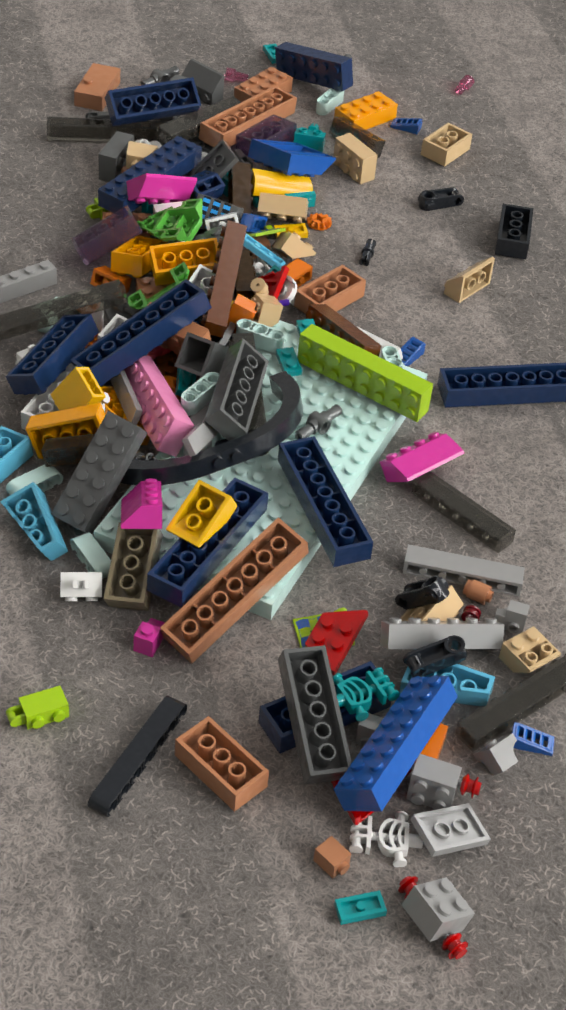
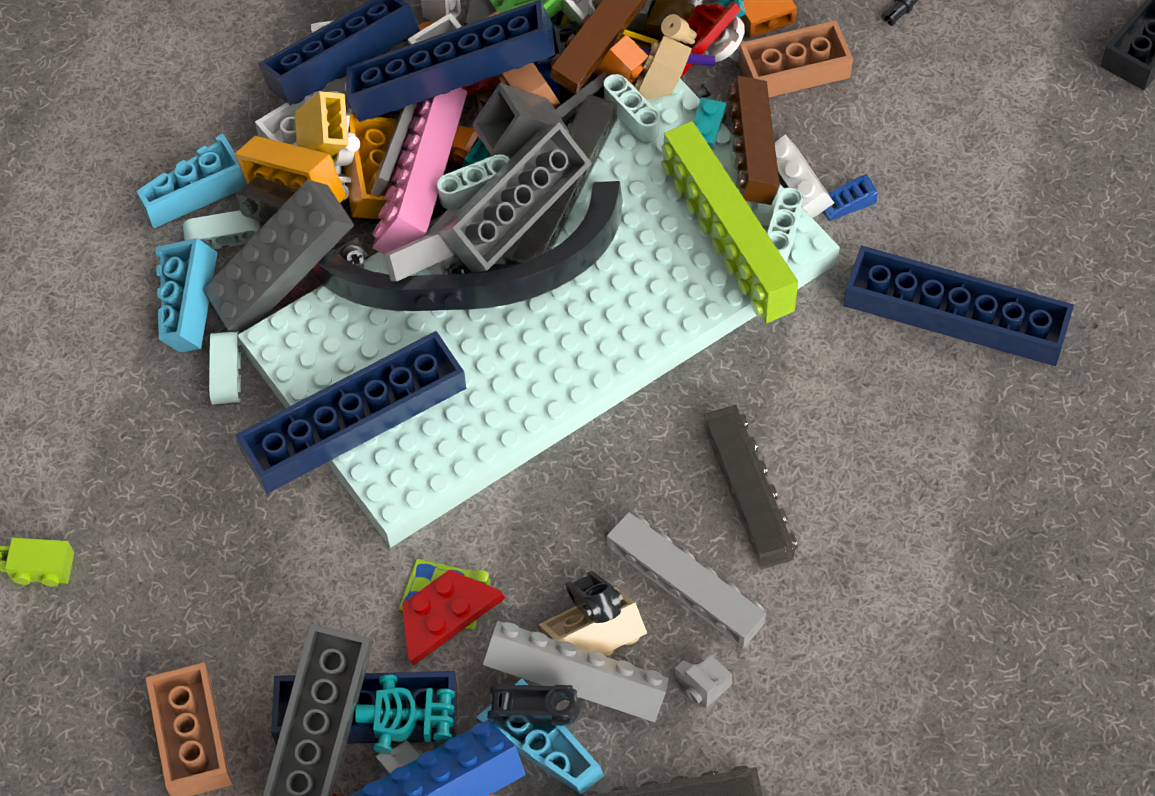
camera: 35 degrees right, 15 degrees up
white brick [60,572,102,601] -> none
black beam [88,695,187,817] -> none
dark tan brick [104,522,163,611] -> none
dark pink slope [121,478,162,529] -> none
dark pink arch [133,618,165,658] -> none
nougat brick [160,517,309,664] -> none
yellow slope [166,480,238,548] -> none
teal plate [276,347,302,376] -> none
dark blue brick [278,436,373,567] -> none
dark grey pin [295,404,342,440] -> none
dark pink slope [380,432,464,482] -> none
tan slope [444,257,495,303] -> none
dark red bush [461,605,481,621] -> none
nougat brick [463,579,494,605] -> none
tan slope [499,626,561,673] -> none

